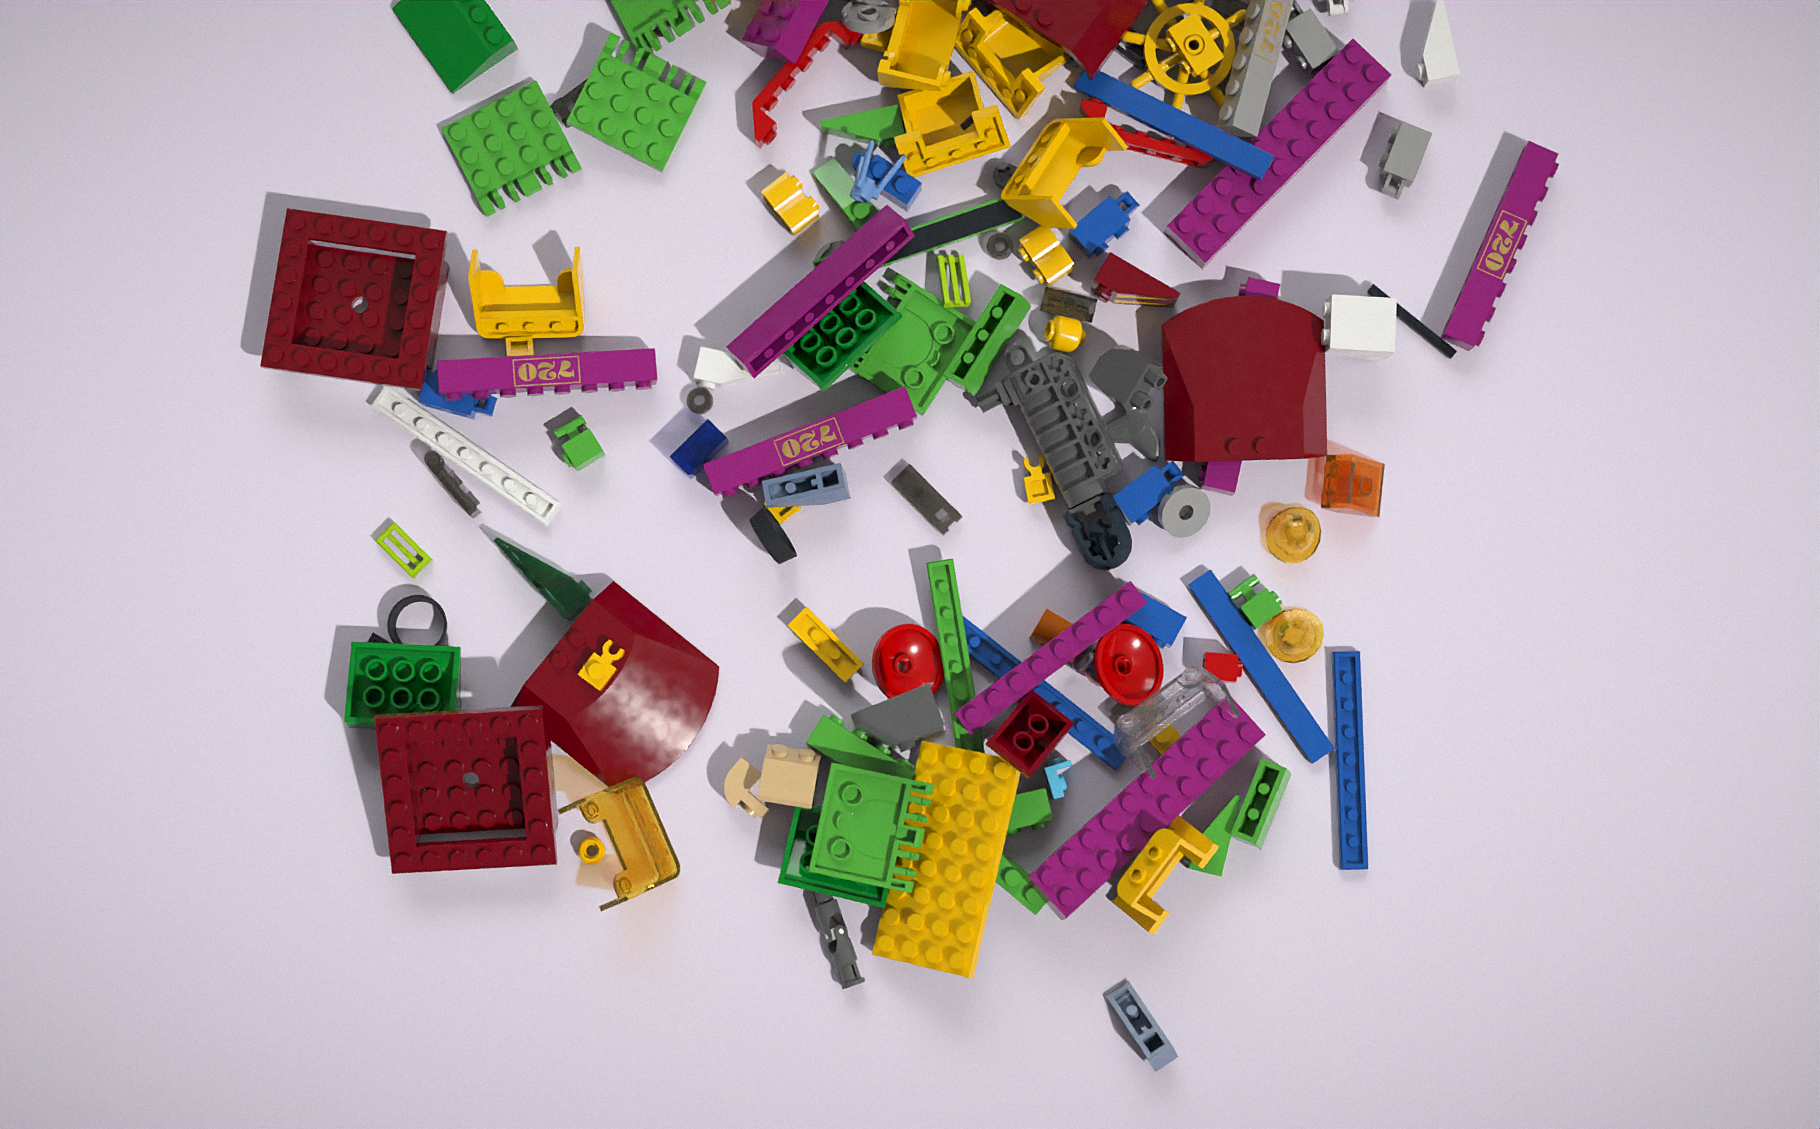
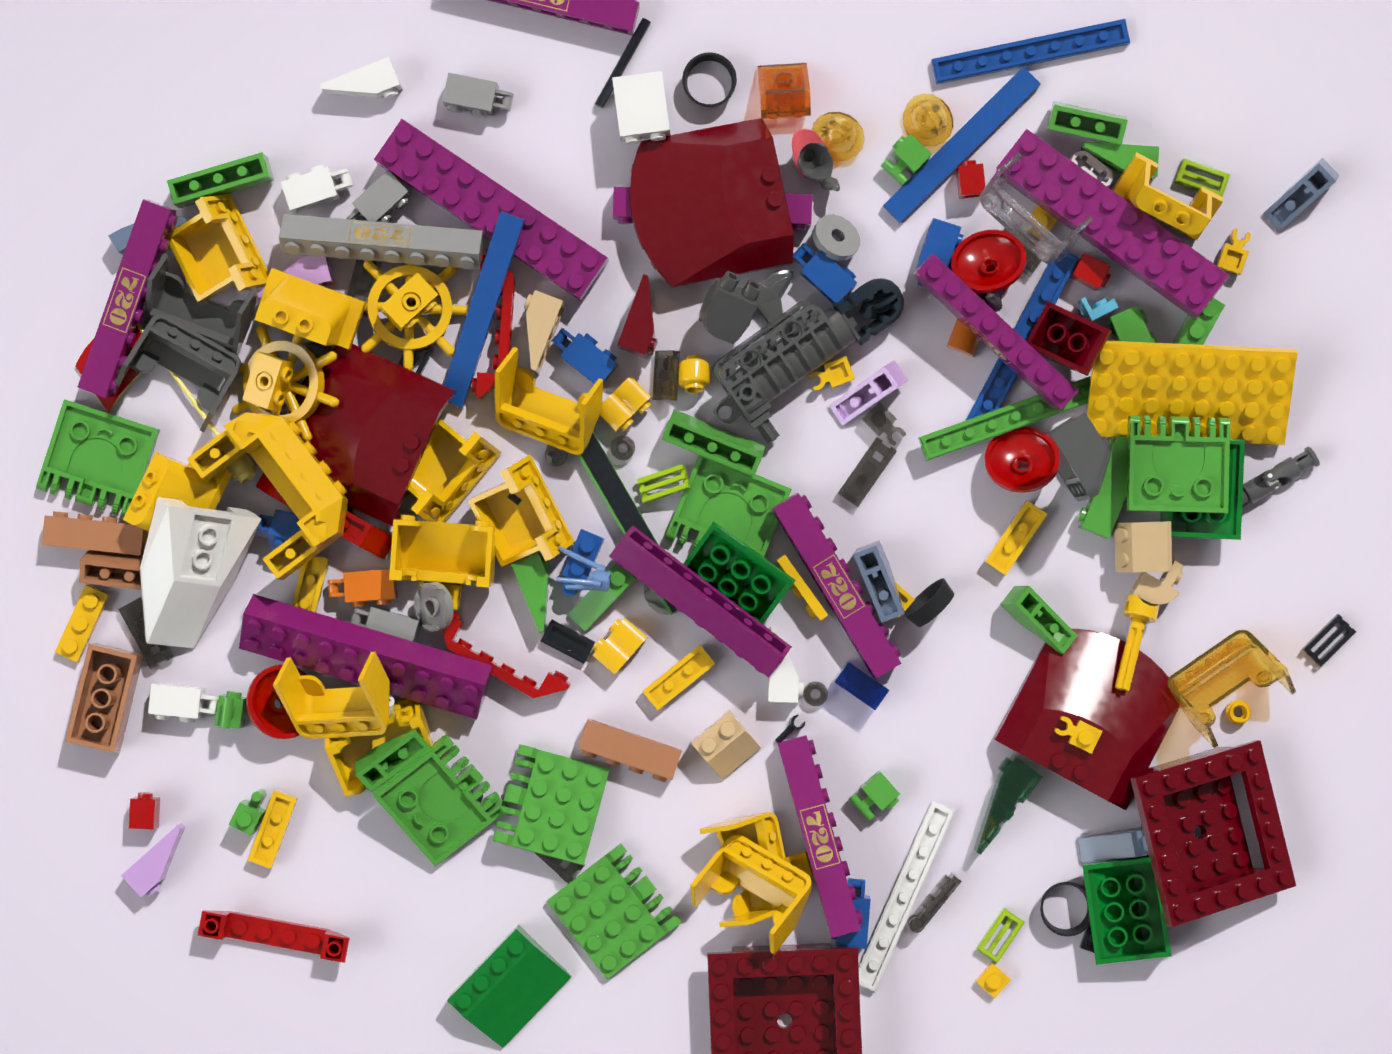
camera: 100 degrees left, 5 degrees up
none -> tan slope [524,290,566,374]
none -> black tile [540,619,596,664]
none -> nougat brick [578,718,682,782]
none -> yellow plate [642,645,716,710]
none -> black tyre [682,52,737,107]
none -> yellow windscreen [690,835,812,955]
none -> tan slope [691,710,761,779]
none -> black hand [775,715,805,743]
none -> yellow plate [776,554,828,621]
none -> dark grey hair [792,129,840,191]
none -> lavender slope [829,360,909,426]
none -> clear smoke plate [861,402,906,446]
none -> yellow plate [975,962,1011,998]
none -> bright green slope [1000,586,1078,654]
none -> white beam [1070,151,1113,186]
none -> red brick [1070,253,1111,291]
none -> sand blue slope [1077,827,1149,863]
none -> yellow piece [1115,594,1160,691]
none -> lime tile [1174,158,1230,197]
none -> yellow plate [1216,228,1251,275]
none -> black tile [1302,614,1356,667]

